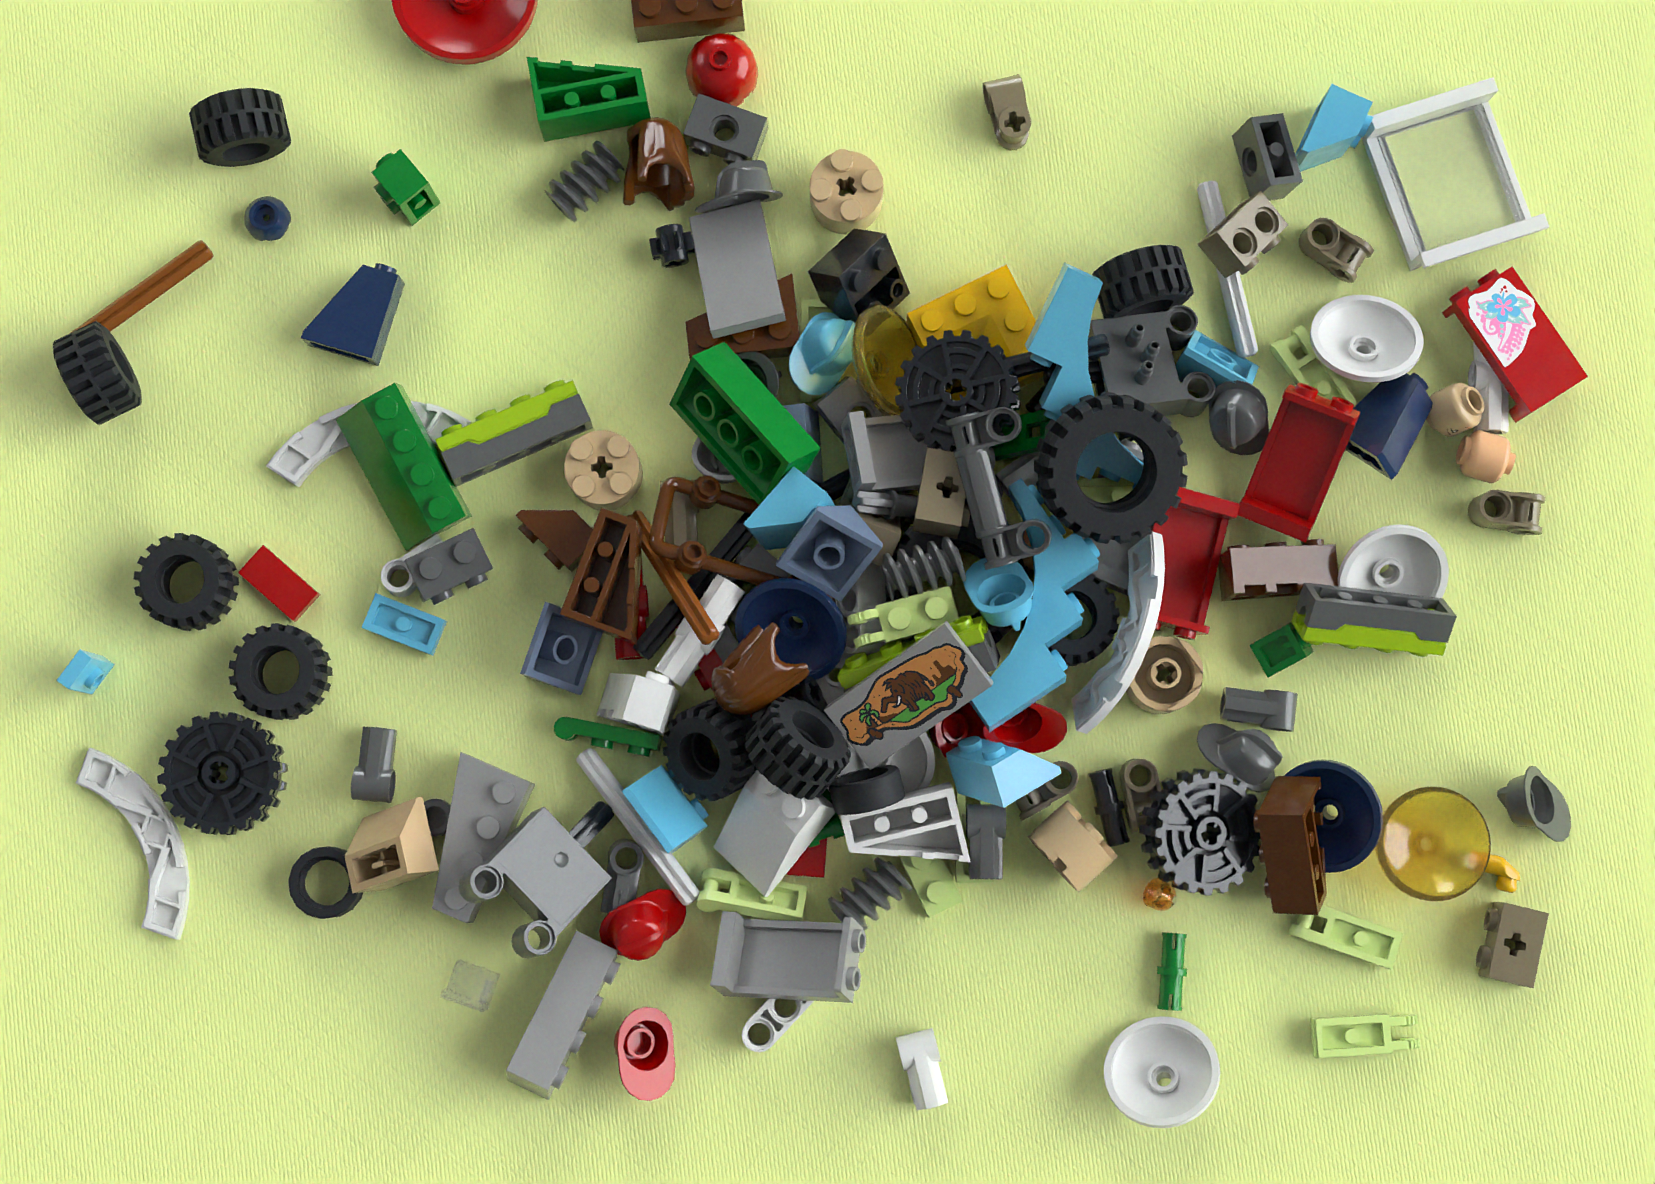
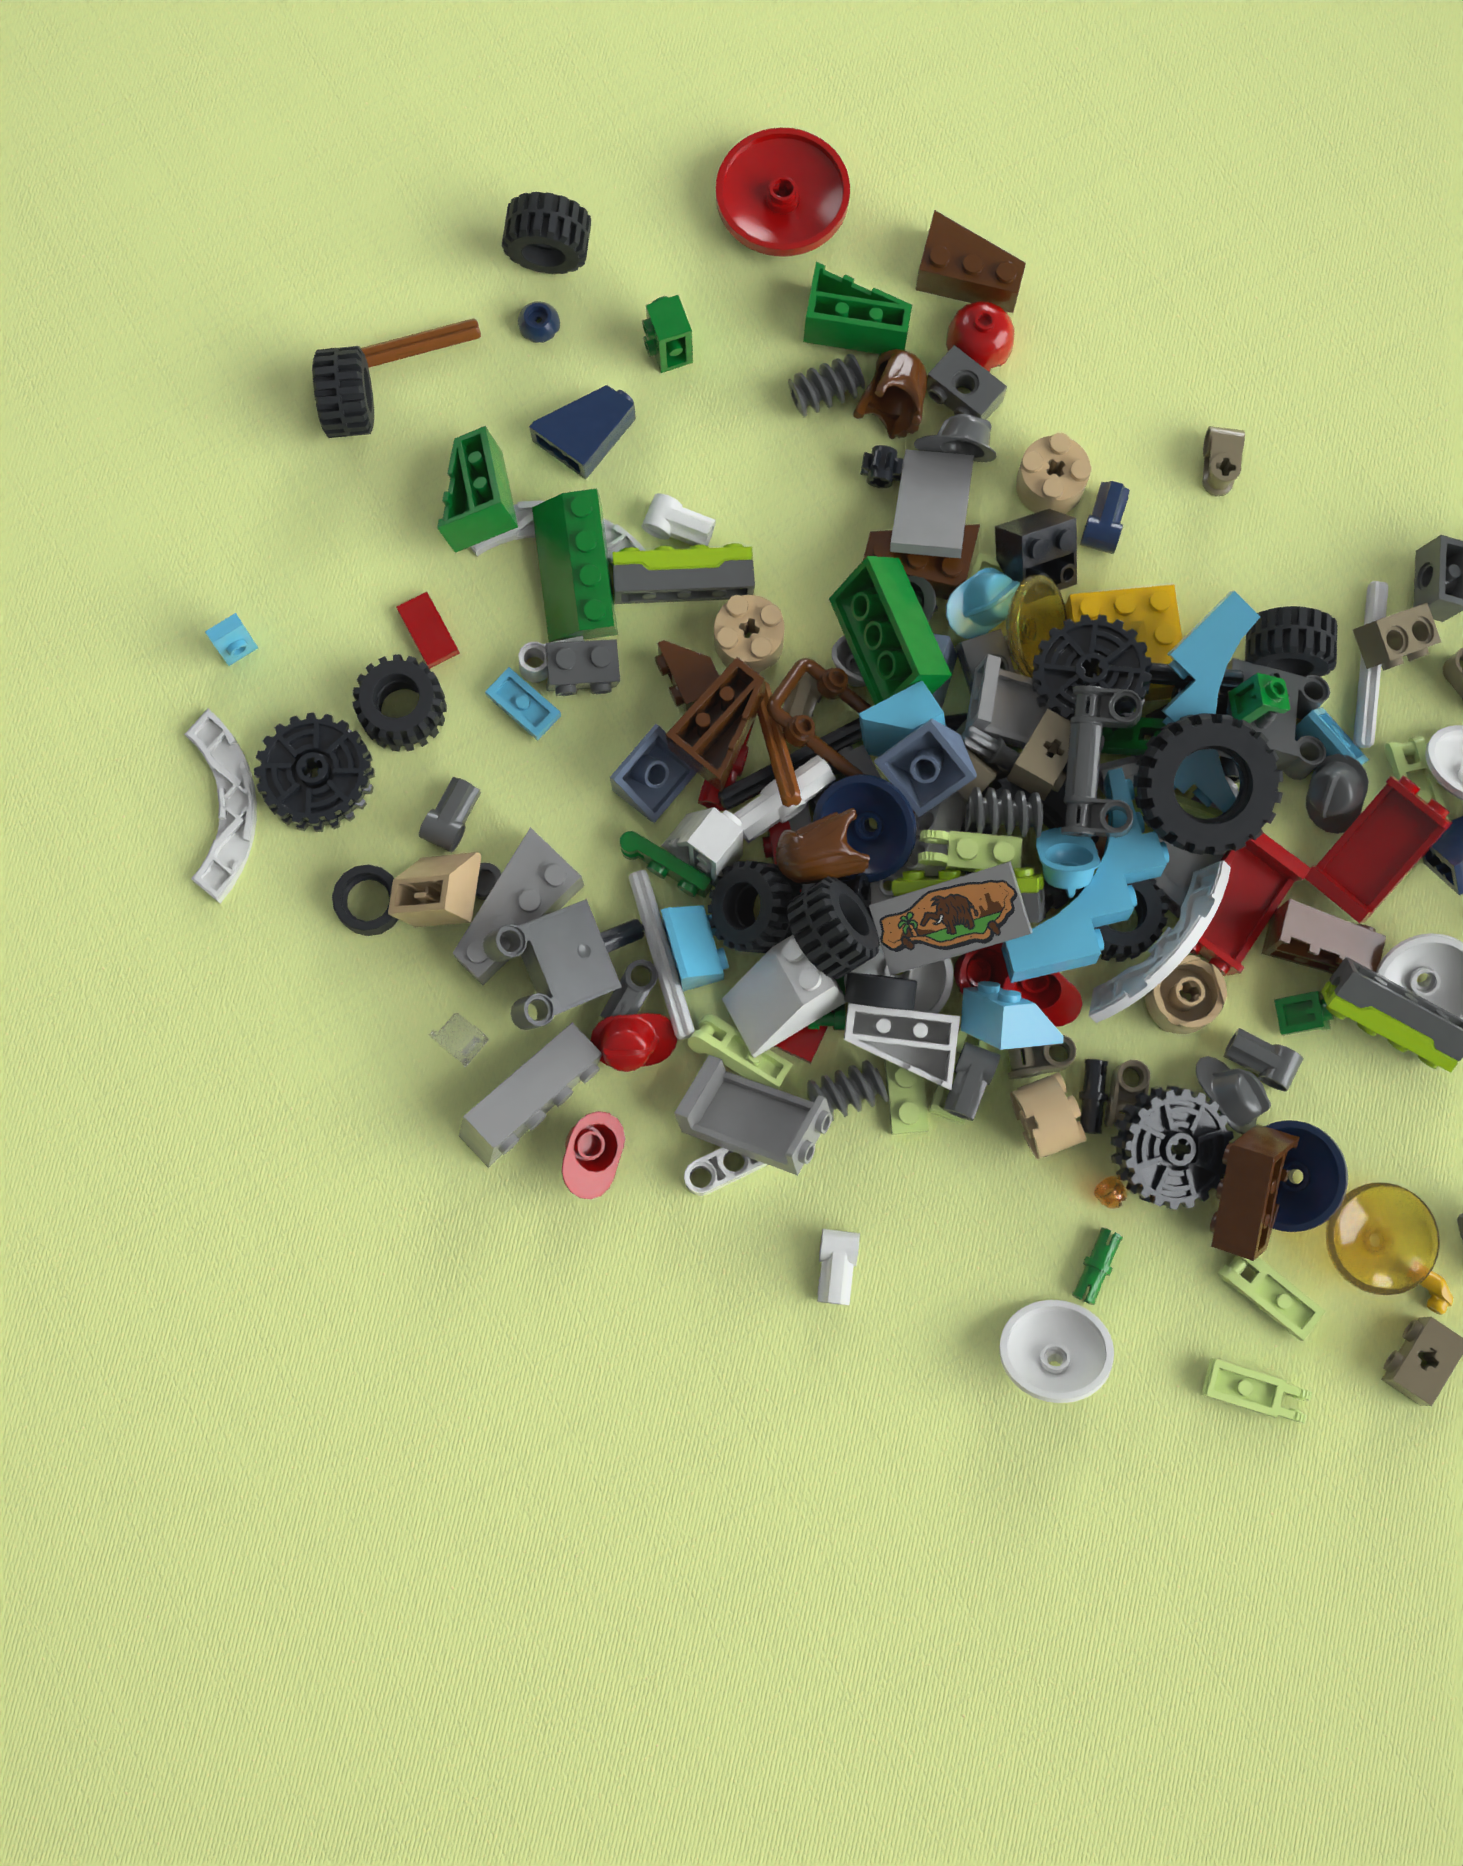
camera: 20 degrees right, 5 degrees down
black tyre [134,533,239,631] -> none
none -> green wedge [437,426,518,553]
none -> white piece [641,493,715,546]
none -> dark blue piece [1080,481,1130,554]
none -> green bracket [1228,673,1290,723]

